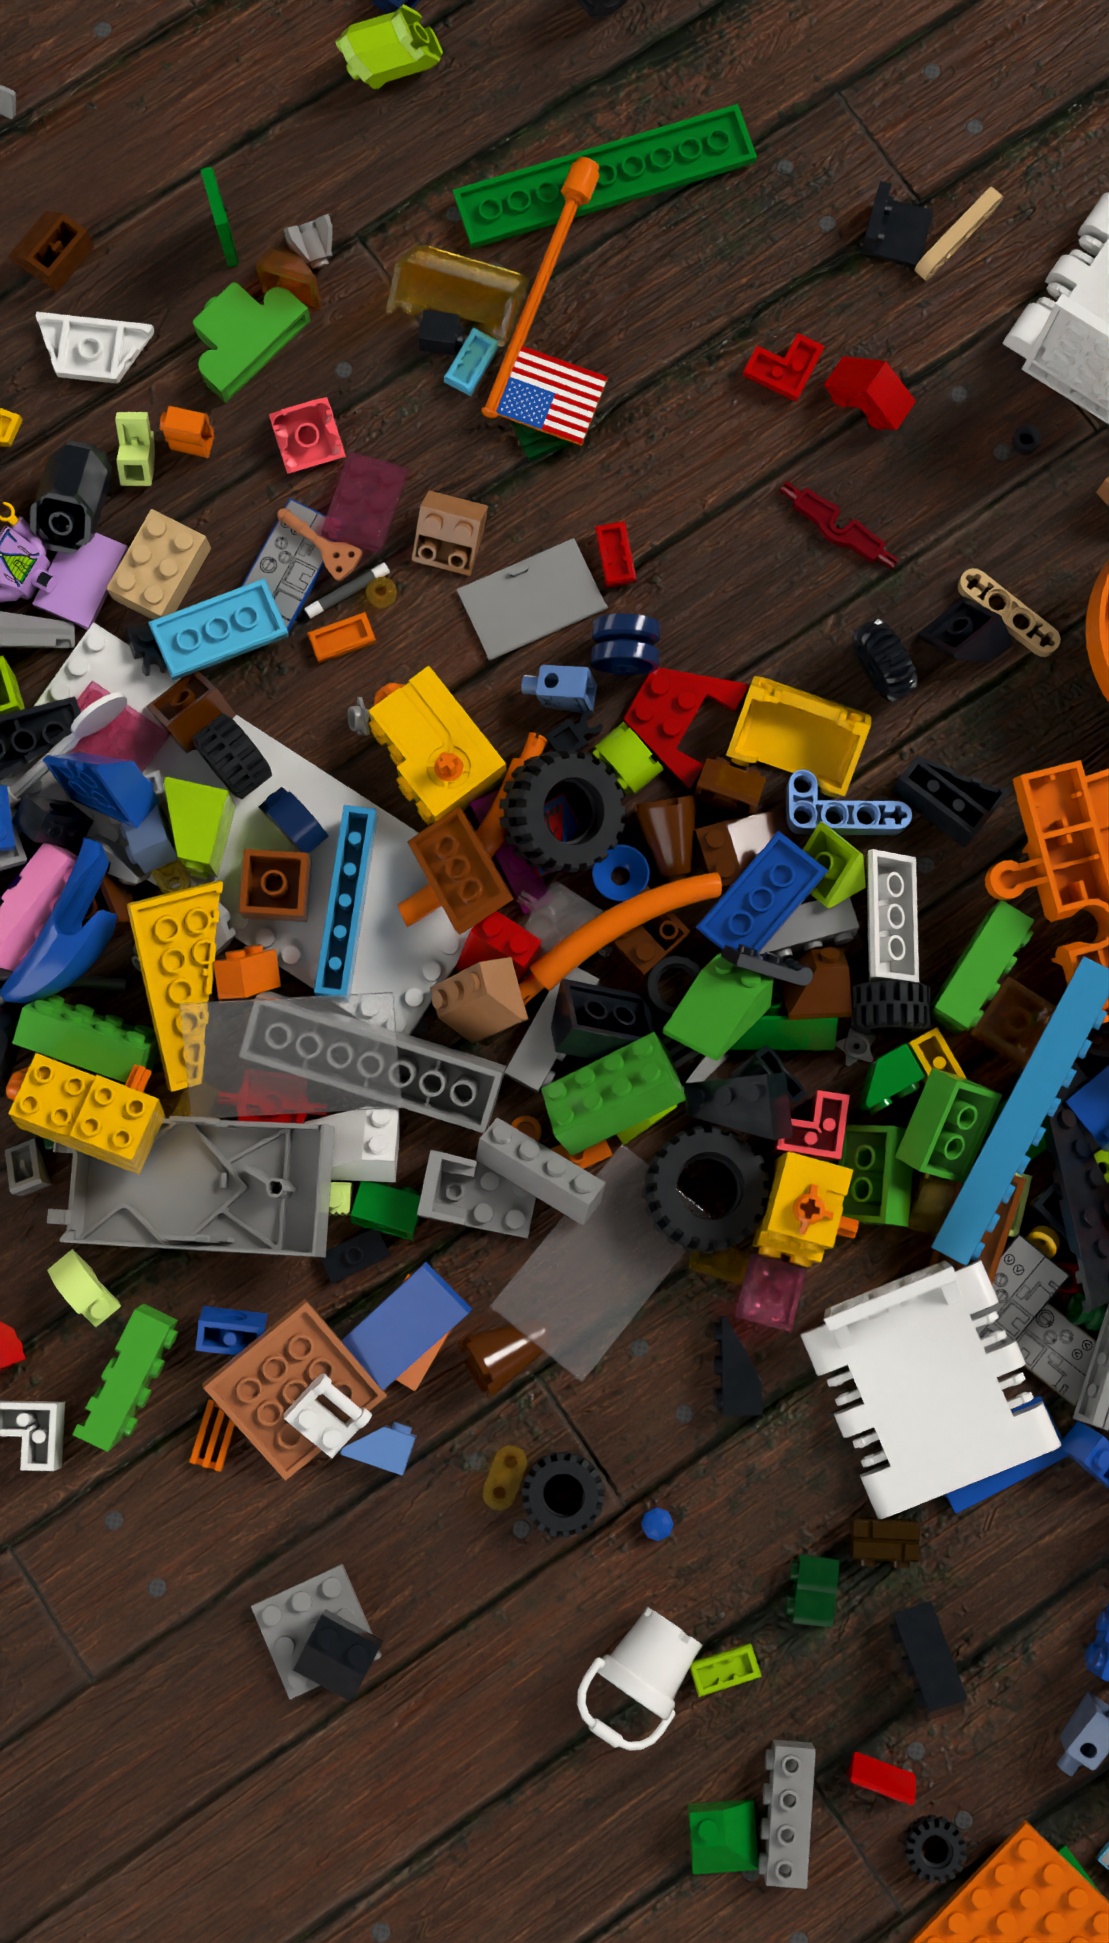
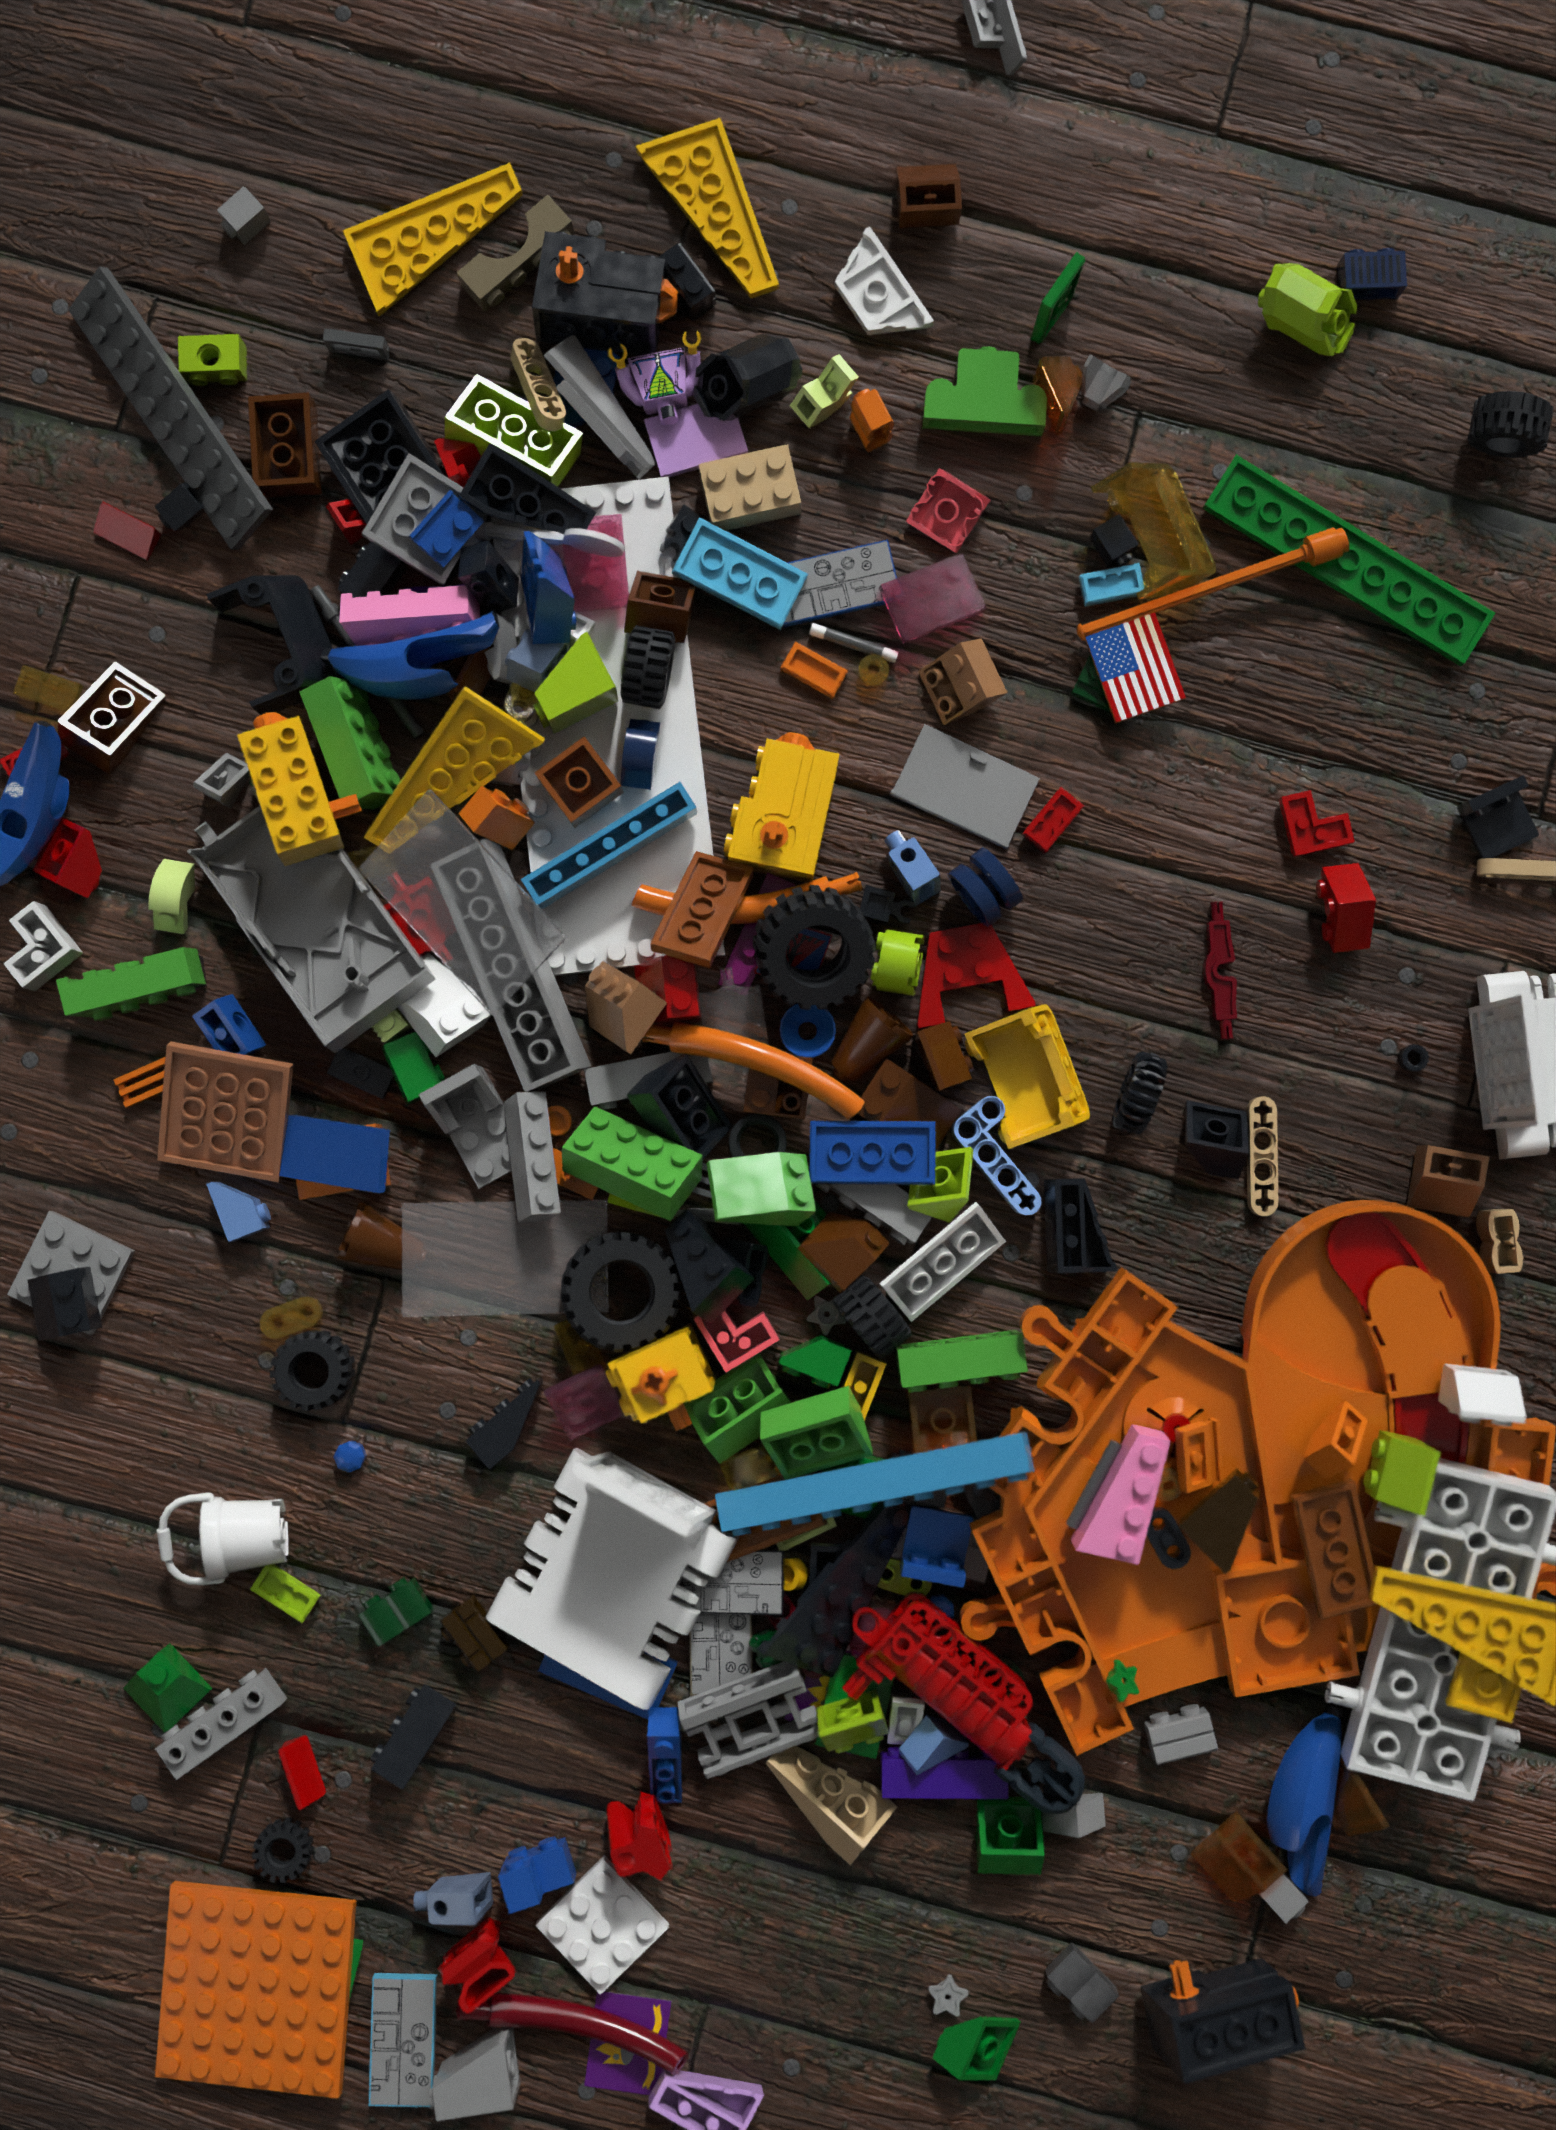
camera: 50 degrees right, 5 degrees up
nougat piece [277,508,362,581] -> none
white plate [283,1373,372,1458] -> none
light grey plate [348,697,370,736] -> none
black plate [721,943,813,986] -> none

